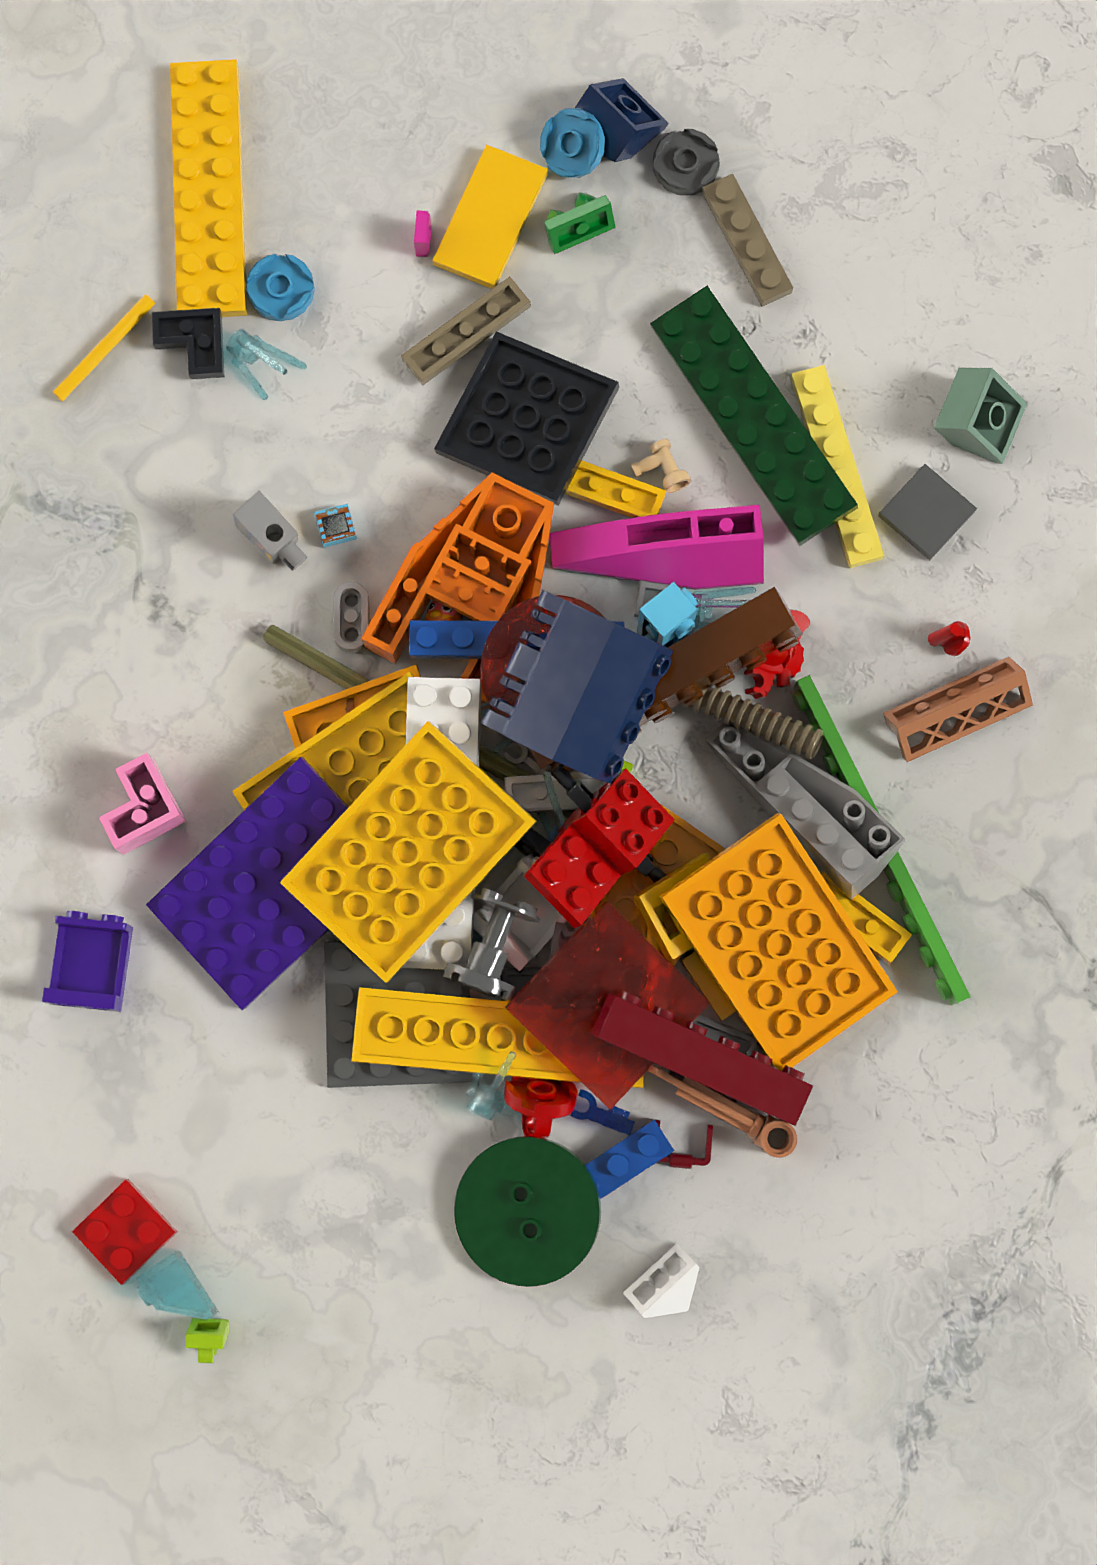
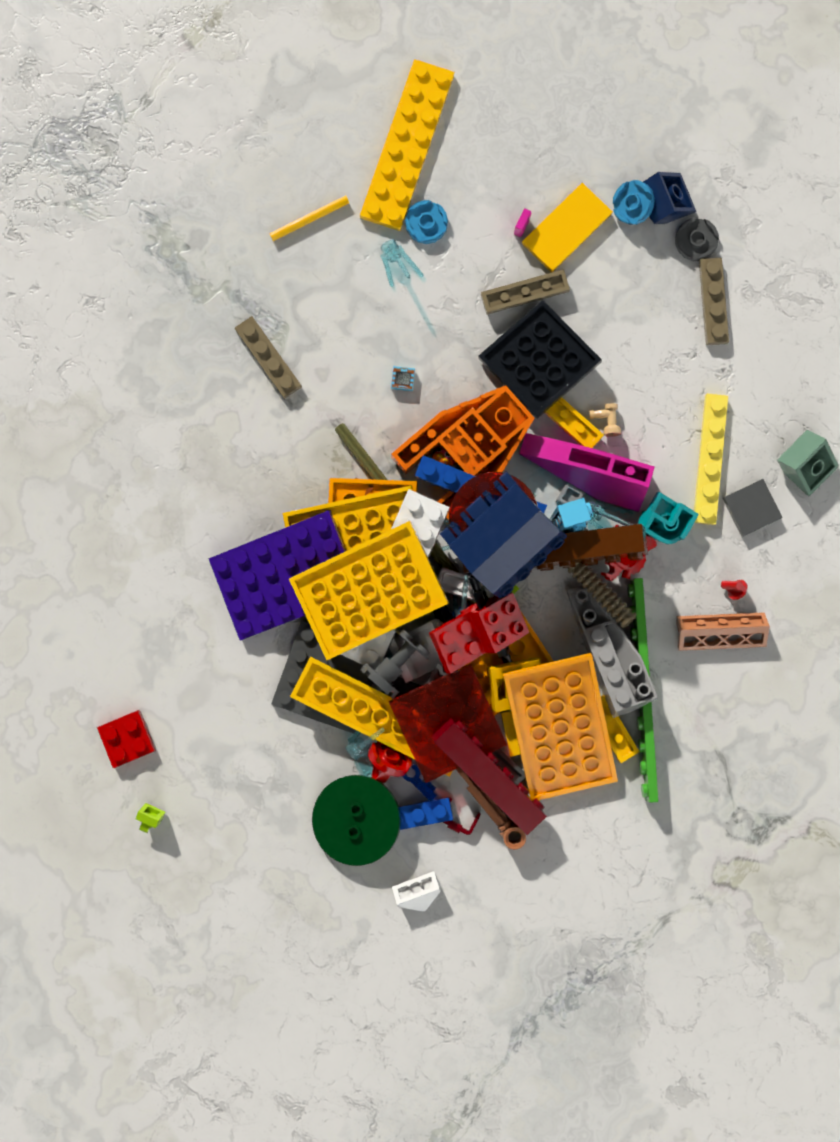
camera: 20 degrees right, 5 degrees up
dark purple panel [42,911,133,1012] -> none
bright pink brick [99,753,187,855] -> none
clear light blue slope [136,1251,219,1320] -> none
black plate [152,308,225,379] -> none
light grey torso [233,490,307,571] -> none
light grey plate [333,581,369,653] -> none
green tile [544,192,616,254] -> none
dark green plate [650,285,858,546] -> none
none -> dark tan plate [234,316,302,399]
none -> teal brick [638,492,699,544]

